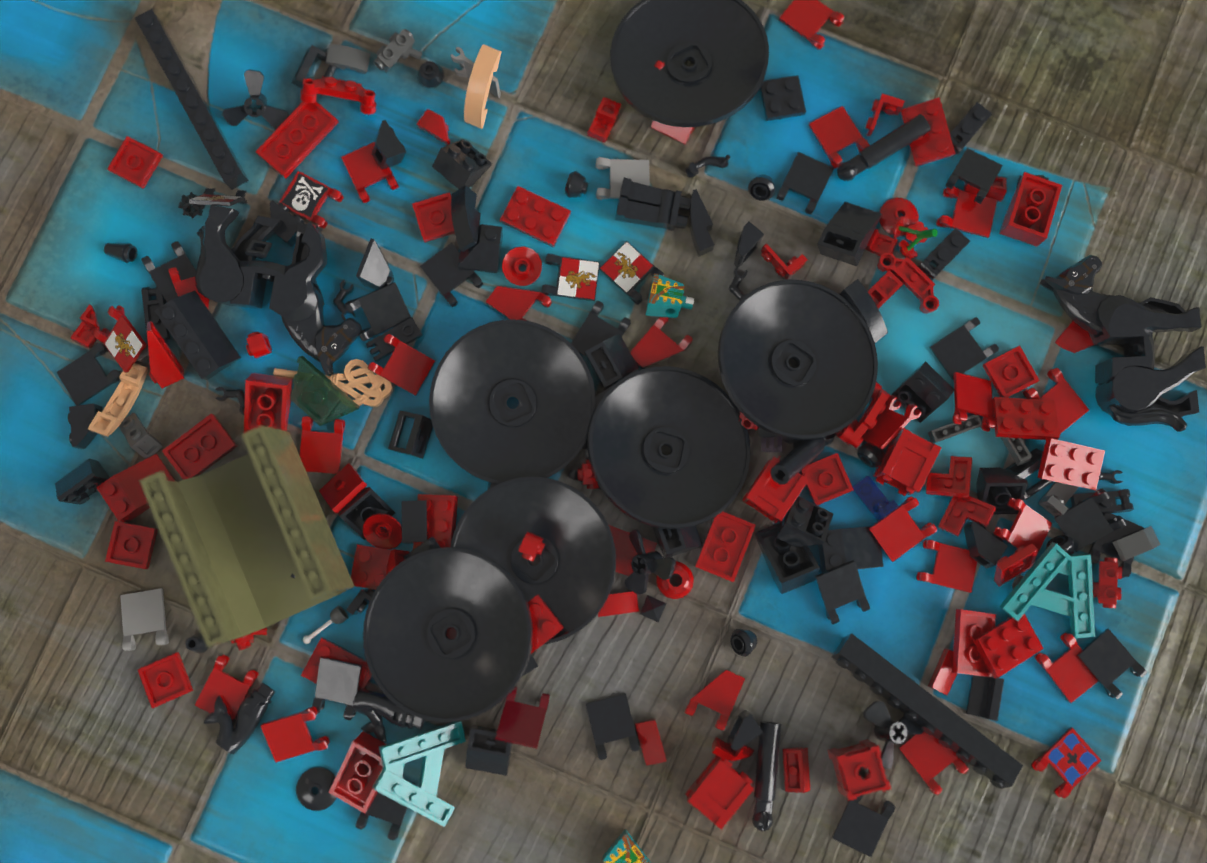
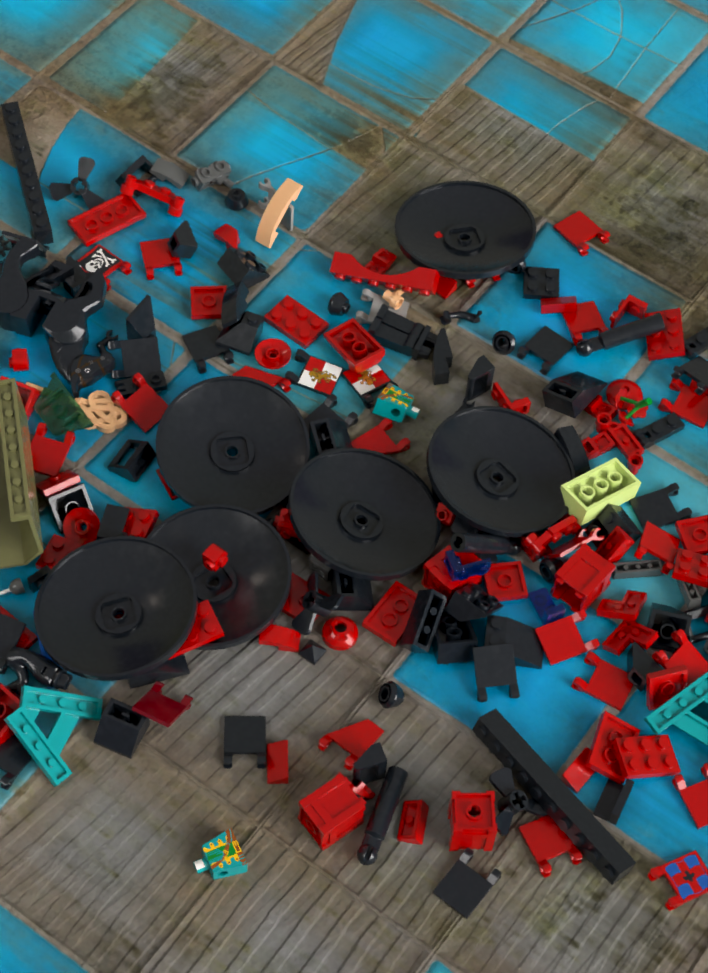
camera: 10 degrees right, 25 degrees down
none -> red slope [323,318,385,373]
none -> red arch [330,251,440,297]
none -> light nougat brick [382,288,405,310]
none -> black brick [400,589,448,653]
none -> clear blue bracket [444,550,491,581]
none -> red slope [540,296,577,314]
none -> yellowish green slope [560,457,641,526]
none -> red slope [595,526,634,563]

